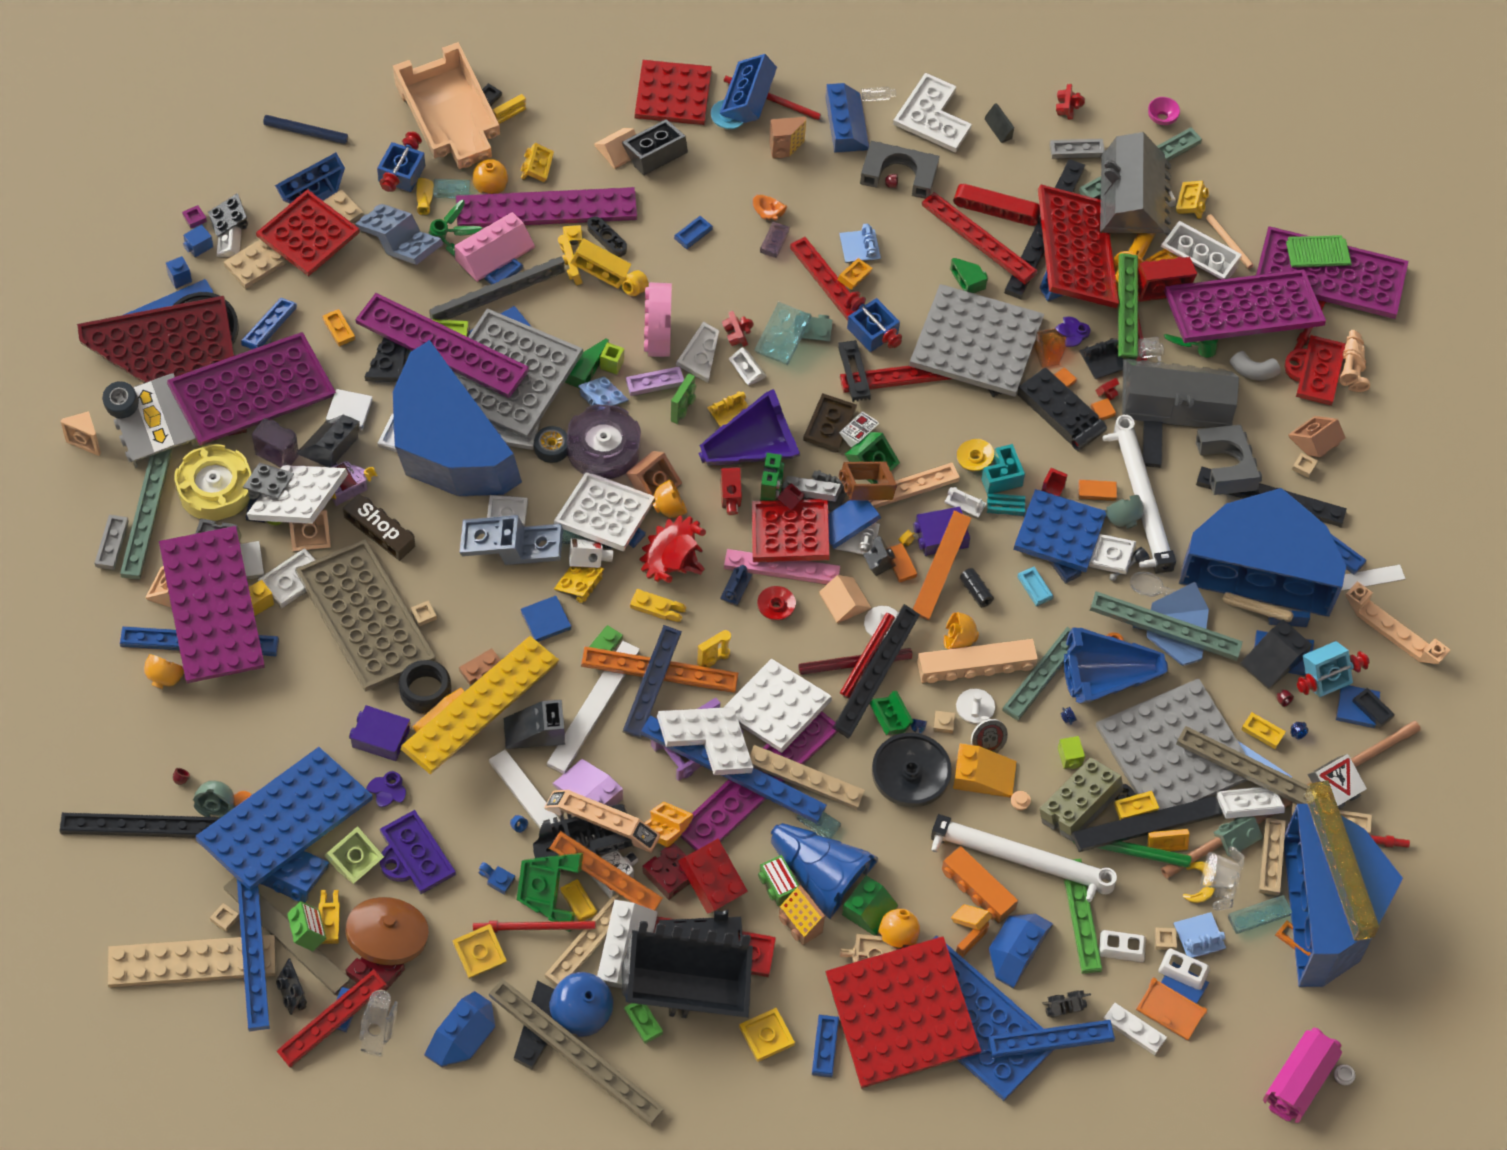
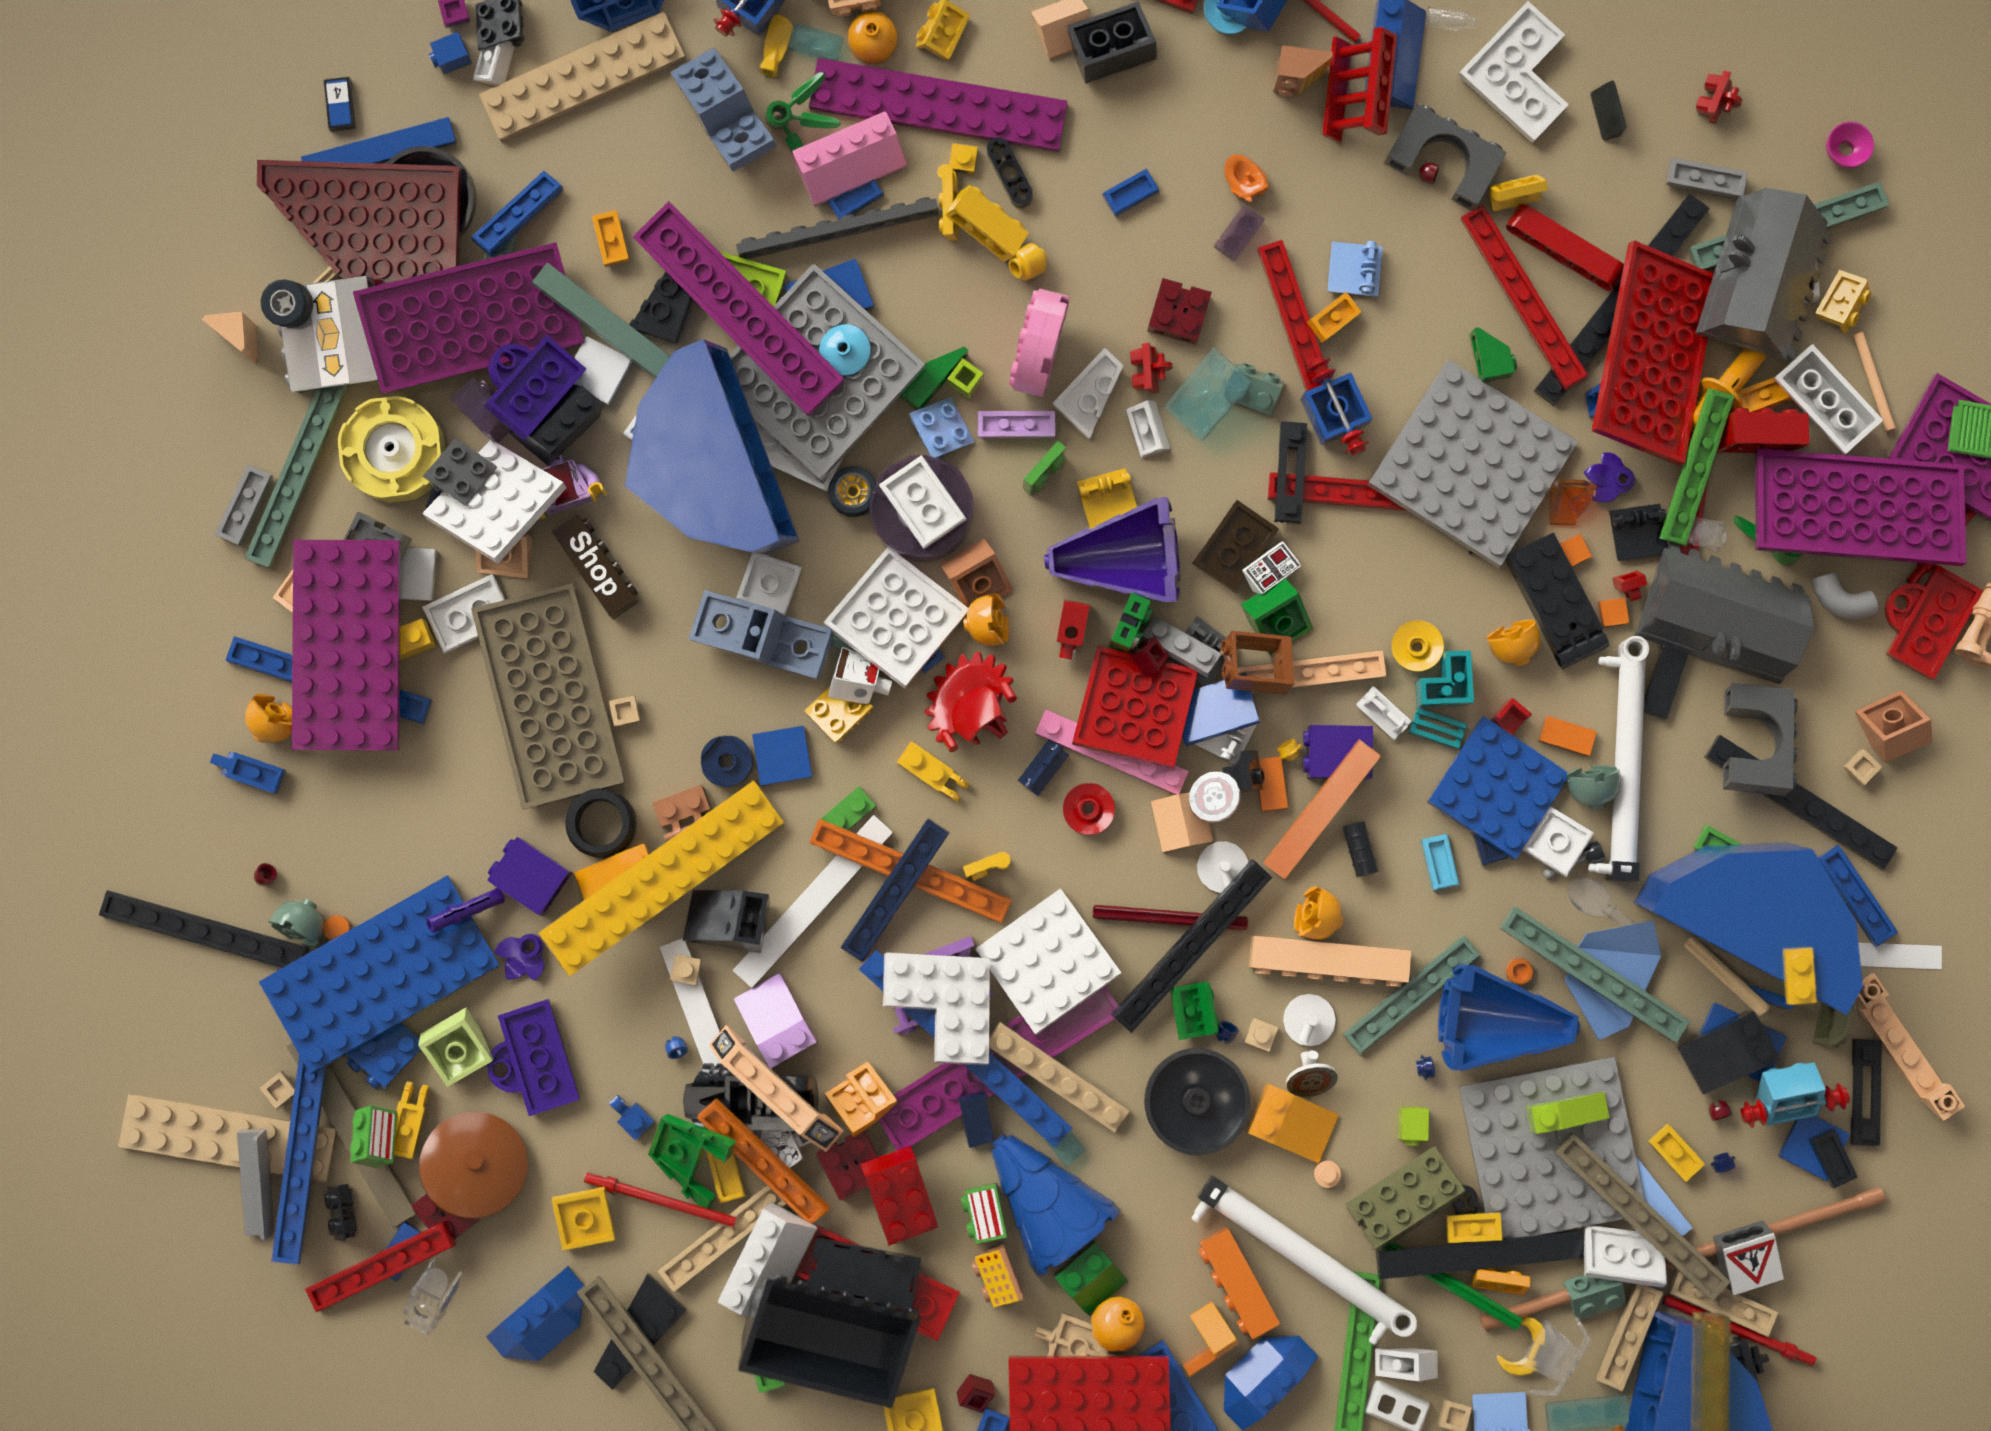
camera: 15 degrees right, 25 degrees up
blue brick [166,256,192,289] -> none
red plate [256,189,360,277] -> none
blue cylinder [549,972,614,1037] -> none
red axle [840,613,895,698] -> none
none -> blue hinge [210,752,286,794]
none -> light grey panel [237,1129,274,1241]
none -> tile [324,77,356,131]
none -> dark purple pin [426,888,505,933]
none -> dark purple plate [484,335,586,441]
none -> sand green tile [531,262,671,379]
none -> tan plate [670,954,702,985]
none -> dark blue plate [701,735,753,788]
none -> medium azure dish [819,324,871,376]
none -> white tile [879,455,966,549]
none -> dark red slope [957,1374,996,1413]
none -> dark blue tile [958,1091,994,1148]
none -> dark red piece [1147,278,1212,345]
none -> shield [1189,772,1240,822]
none -> red fence [1322,27,1397,143]
none -> white slope [1375,1348,1438,1381]
none -> light orange cylinder [1487,619,1541,666]
none -> yellow bracket [1488,175,1548,211]
none -> lime slope [1526,1092,1610,1134]
none -> yellow plate [1782,947,1816,1005]
none -> olive slope [1813,1002,1854,1048]
none -> black container [1850,1039,1882,1146]

